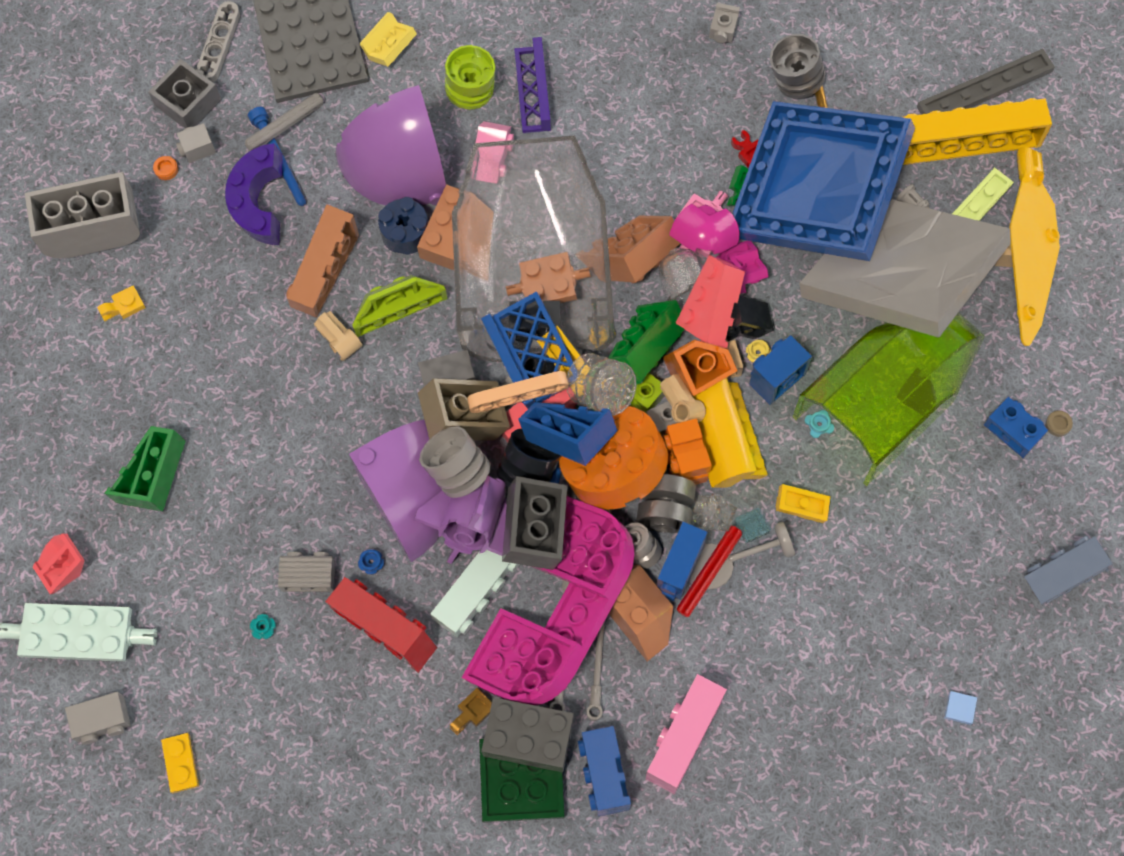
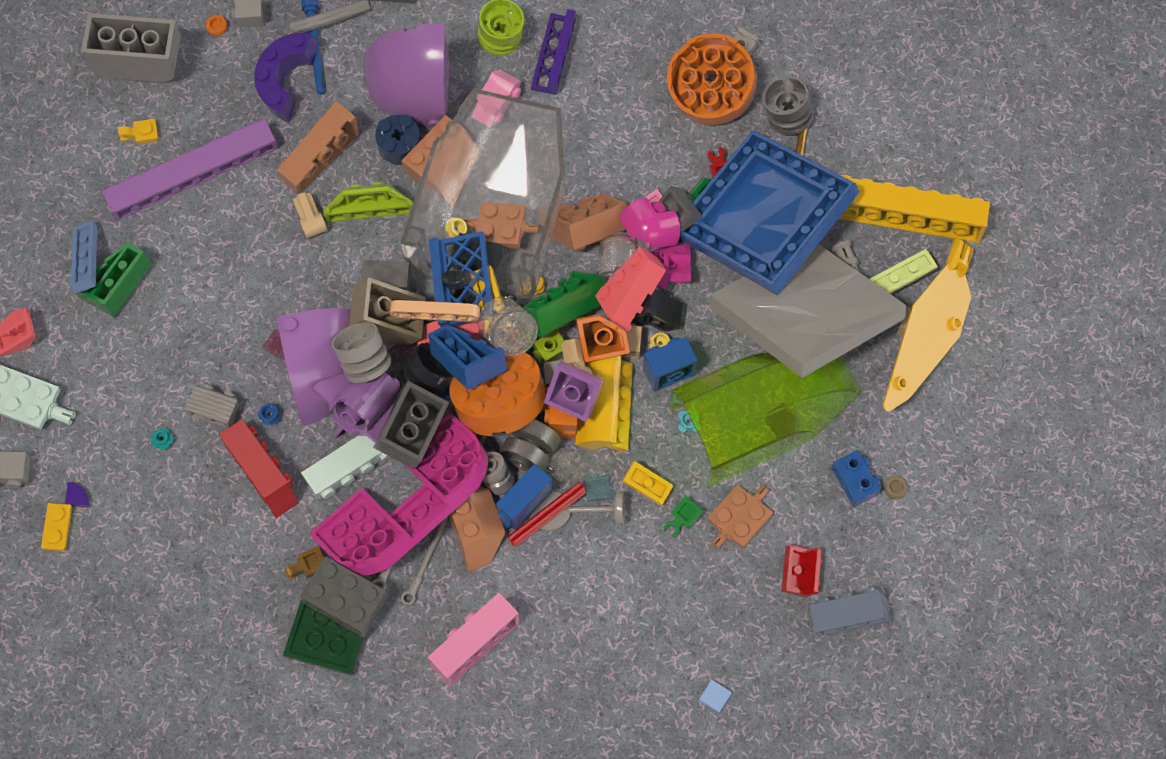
camera: 15 degrees right, 0 degrees up
blue wedge [578,726,631,817] -> none
dark grey plate [917,49,1055,115] -> none
none -> dark purple tile [65,482,90,507]
none -> medium blue plate [70,220,98,293]
none -> medium lavender brick [102,119,278,221]
none -> clear pink tile [262,329,284,360]
none -> black piece [441,270,466,290]
none -> light yellow plate [445,218,467,238]
none -> medium lavender brick [544,361,604,422]
none -> dark grey slope [658,186,703,232]
none -> green plate [662,496,704,539]
none -> orange brick [667,33,757,125]
none -> nougat plate [707,485,773,549]
none -> red bracket [781,545,822,597]

